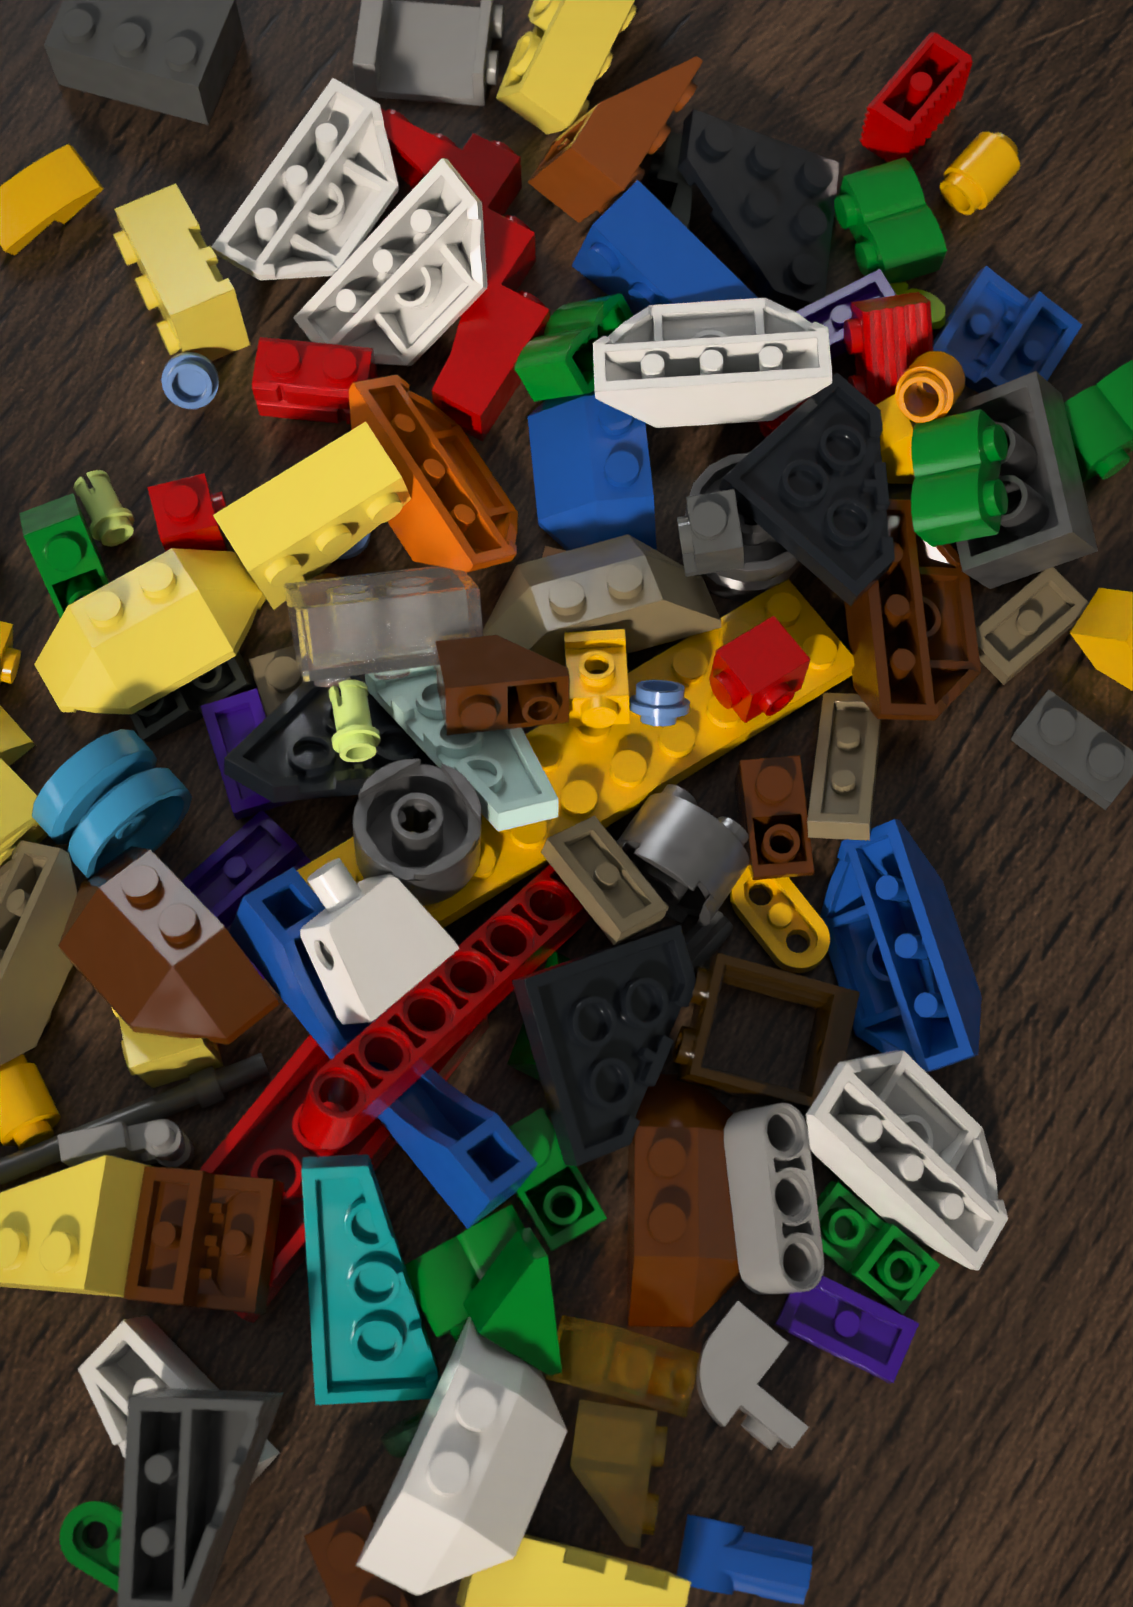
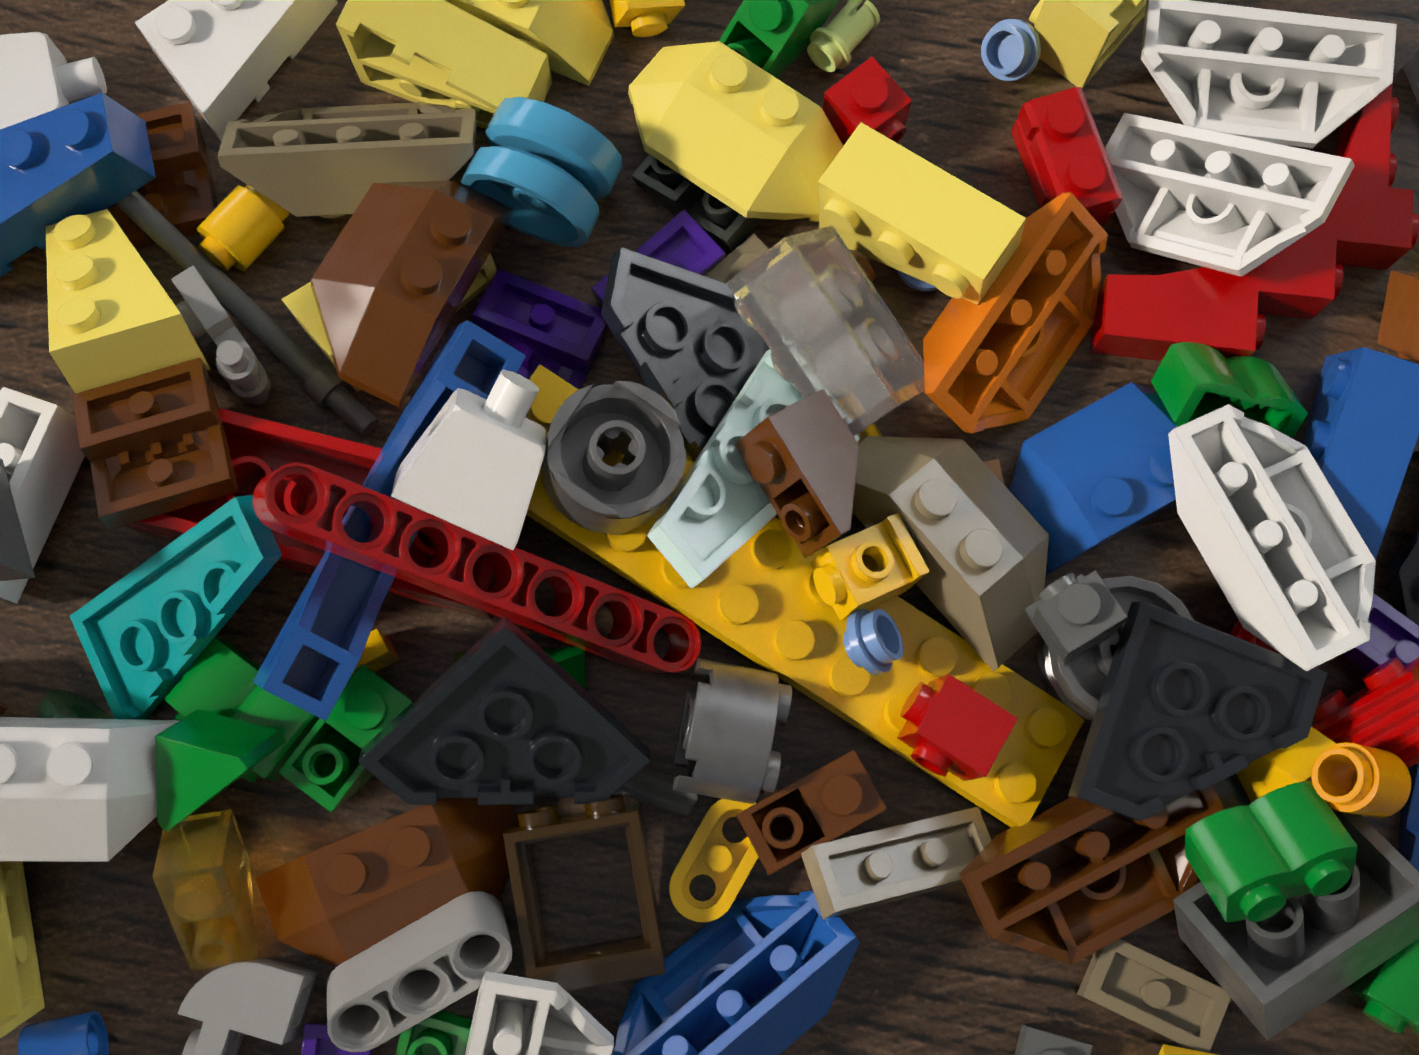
camera: 65 degrees right, 5 degrees up
yellowish green pin [328,680,381,762] -> none
dark tan plate [541,815,669,946] -> none
clear yellow slope [570,1400,667,1548] -> none

